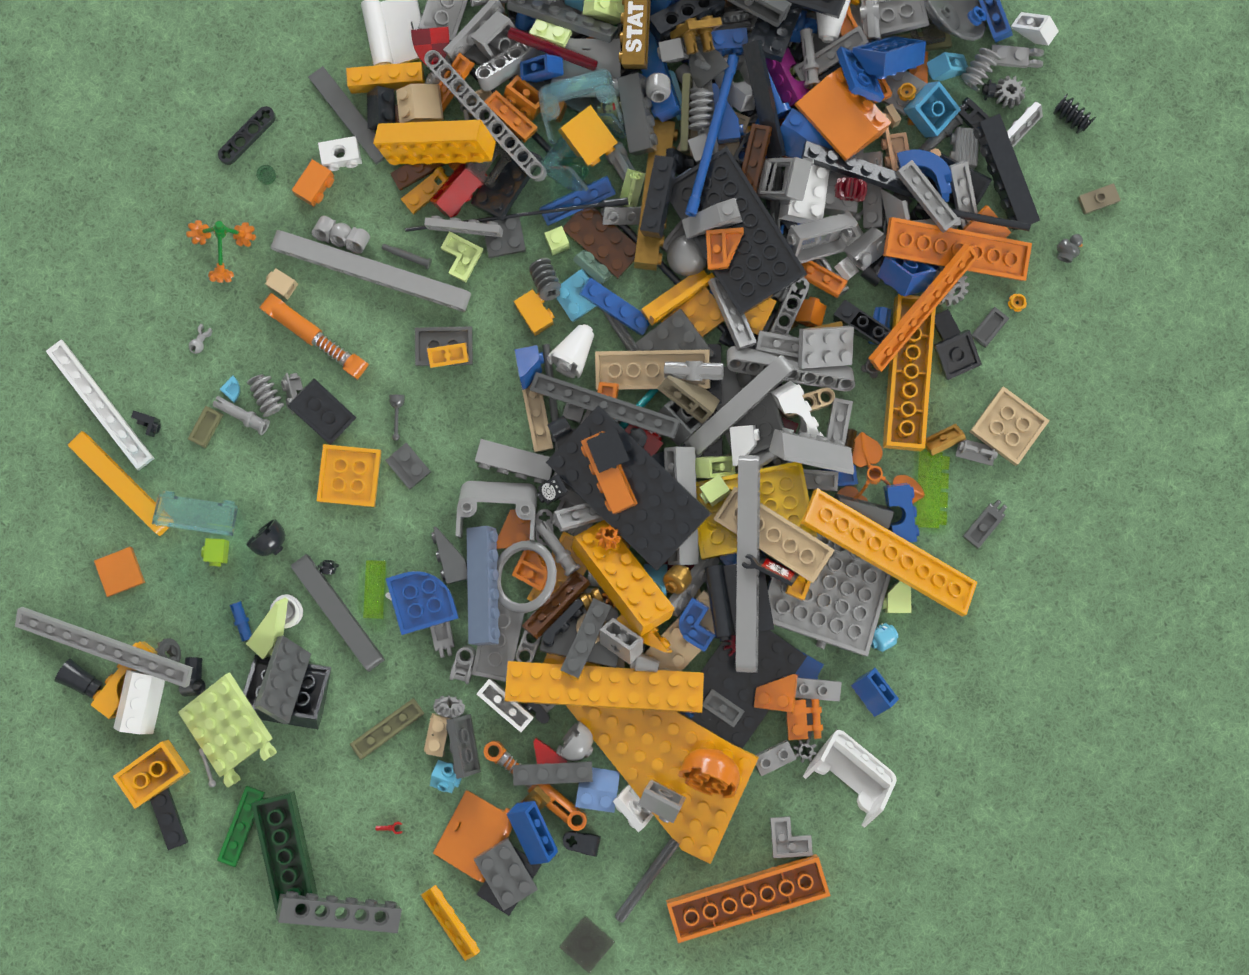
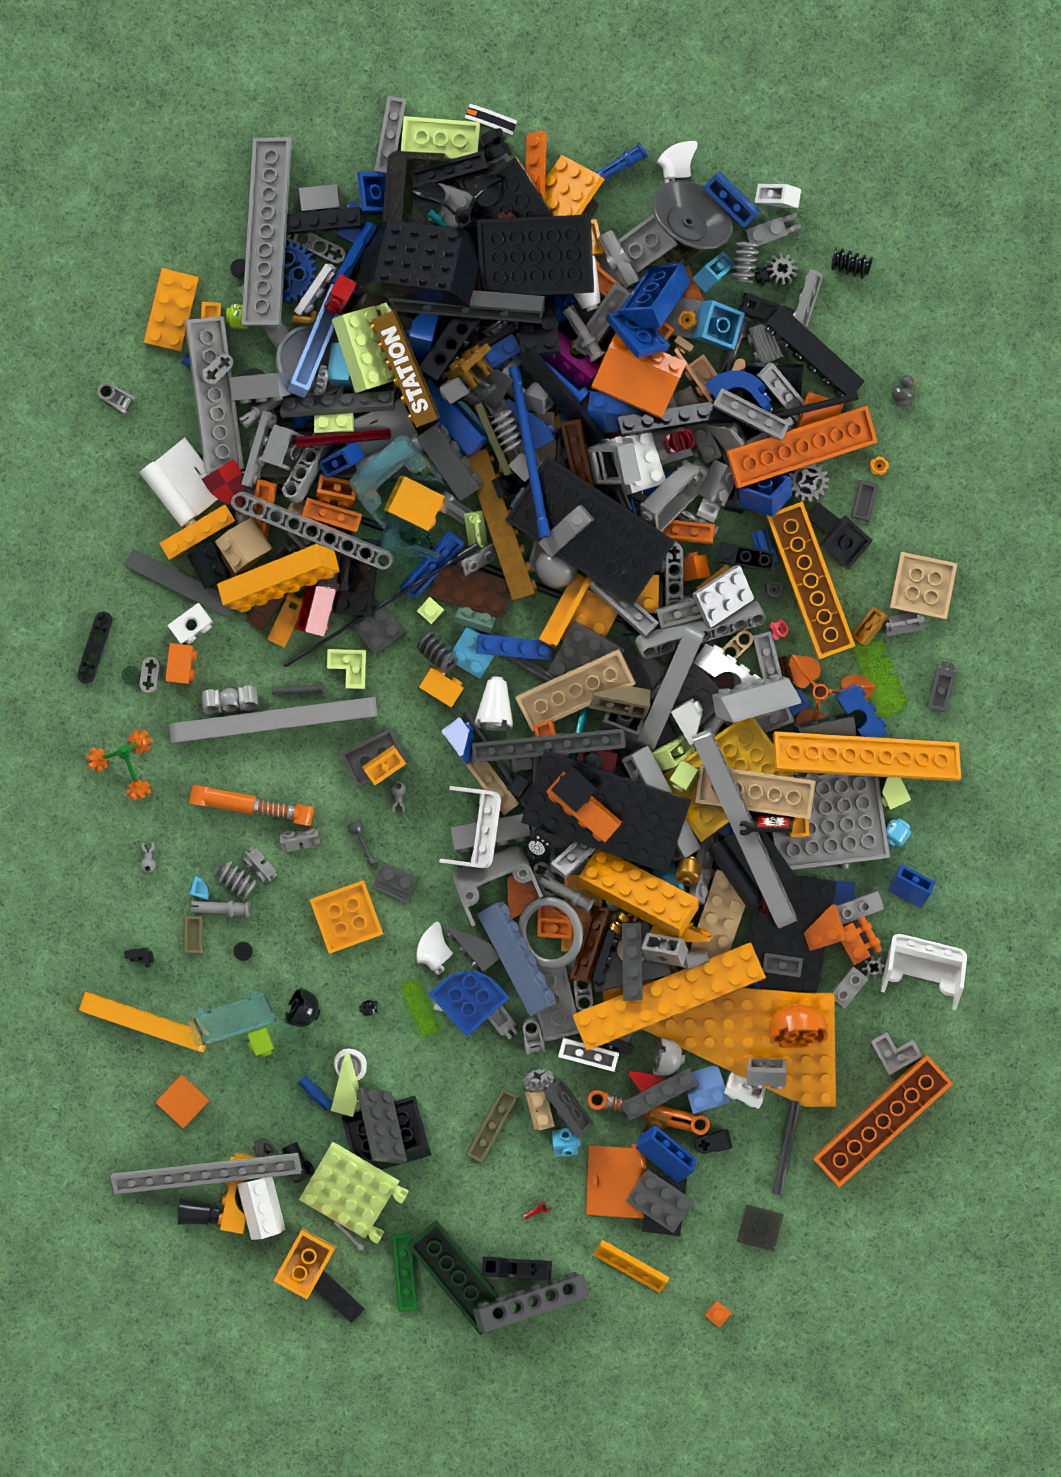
camera: 25 degrees left, 5 degrees up
white plate [46,340,155,470] -> none
tan brick [265,268,298,300] -> none
black tile [287,378,357,445] -> none
dark grey beam [290,554,385,672] -> none
light grey plate [424,216,503,237] -> none
orange gear [595,525,621,551] -> none
black brick [640,155,677,239] -> none
light grey head [646,73,671,103] -> none
light grey piece [664,361,724,381] -> none
blue plate [679,597,715,652] -> none
orange wing [706,227,744,270] -> none
orange plate [868,243,978,372] -> none
blue bush [967,6,986,26] -> none
dark tan plate [1077,183,1121,215] -> none
none -> light grey beam [140,657,160,693]
none -> black plate [233,942,253,961]
none -> light grey hinge [280,827,320,852]
none -> light grey arm [391,782,406,812]
none -> white arm [416,922,453,975]
none -> white windscreen [439,786,501,868]
none -> black arch [482,1257,552,1280]
none -> coral plate [769,619,789,640]

